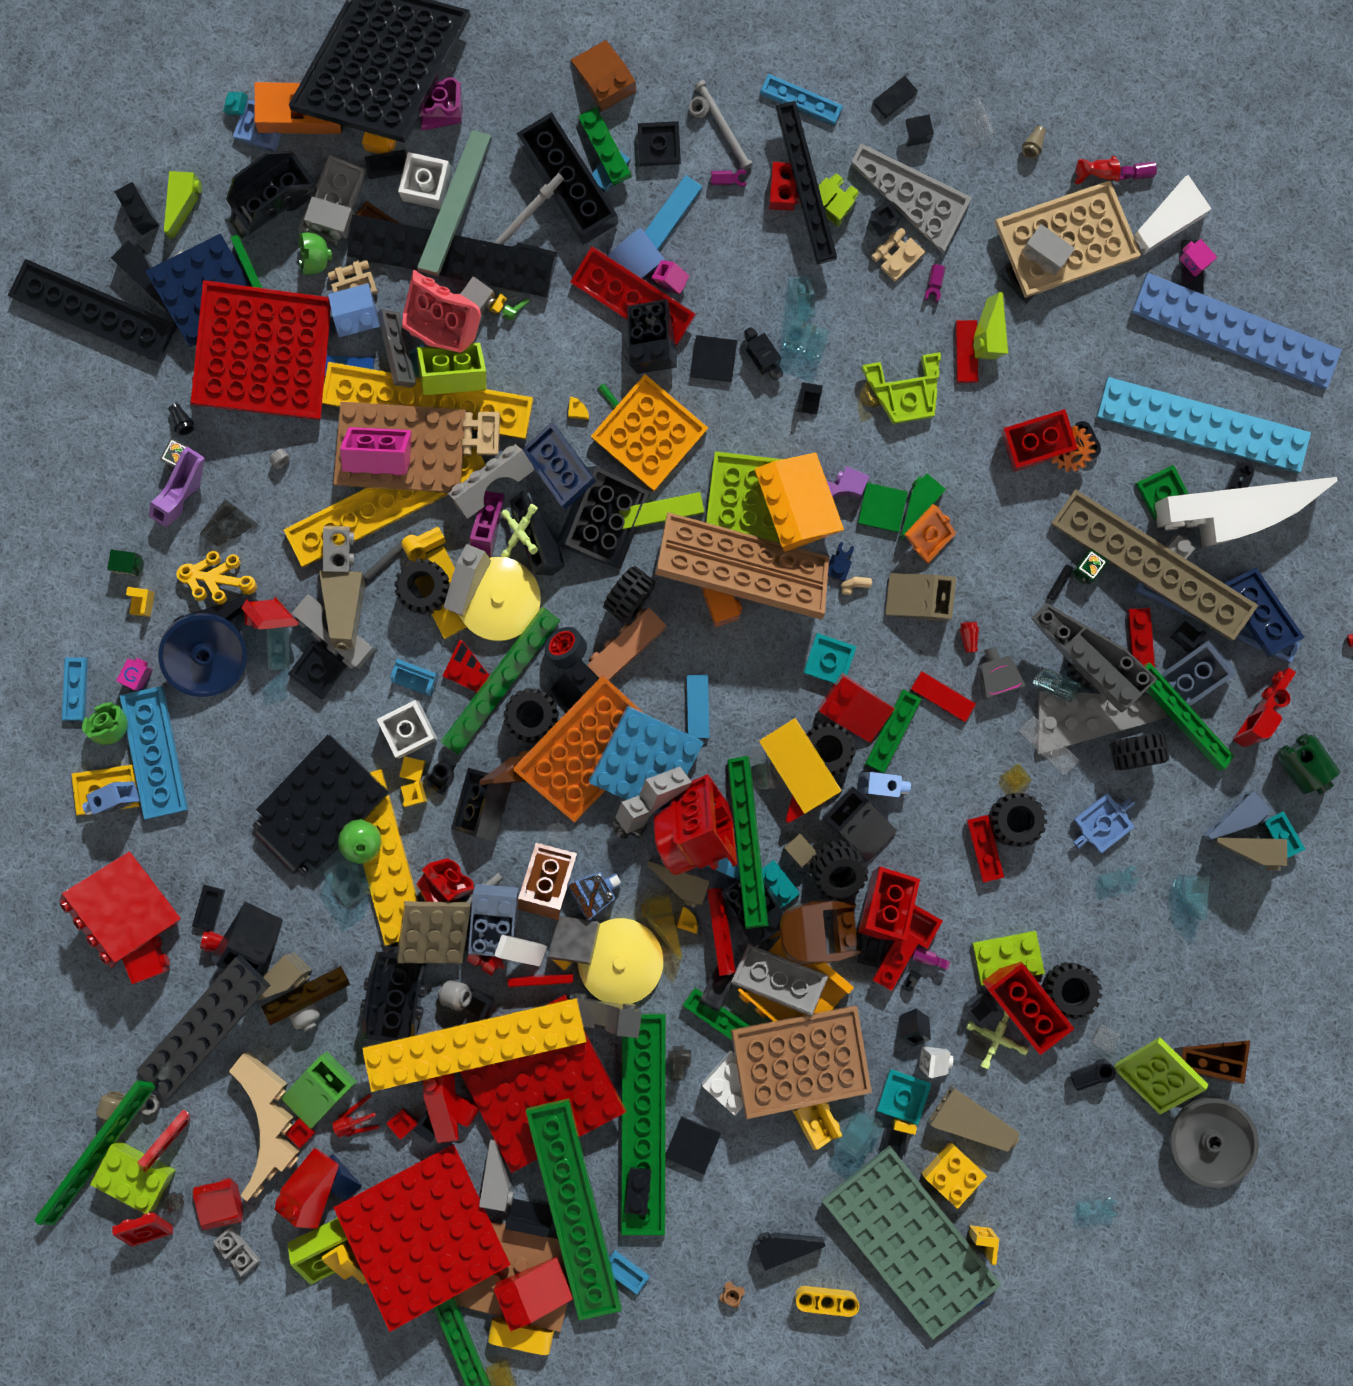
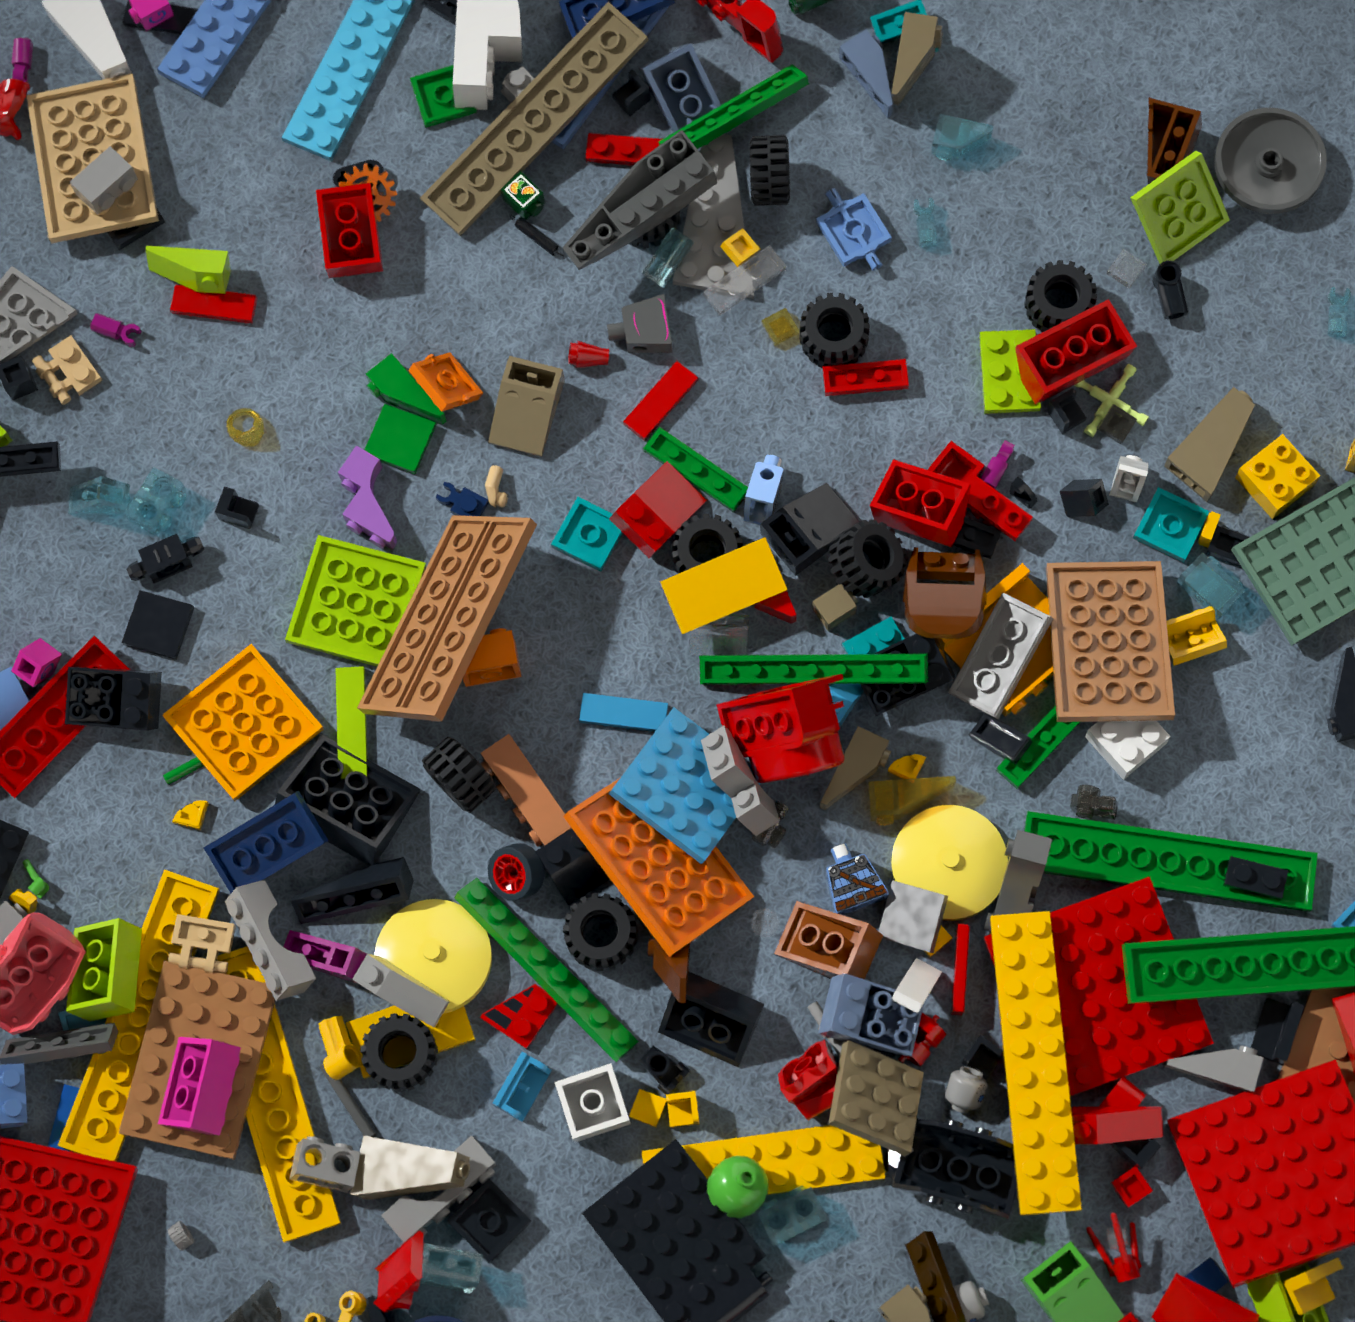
camera: 80 degrees left, 10 degrees down
yellowish green piece [501,504,538,558] -> none
black tile [665,1116,721,1174] -> none
red tile [707,888,735,976] -> none
light orange slope [755,452,844,552] -> none
lime wing [861,352,941,424] -> none
none -> yellow plate [720,228,760,267]

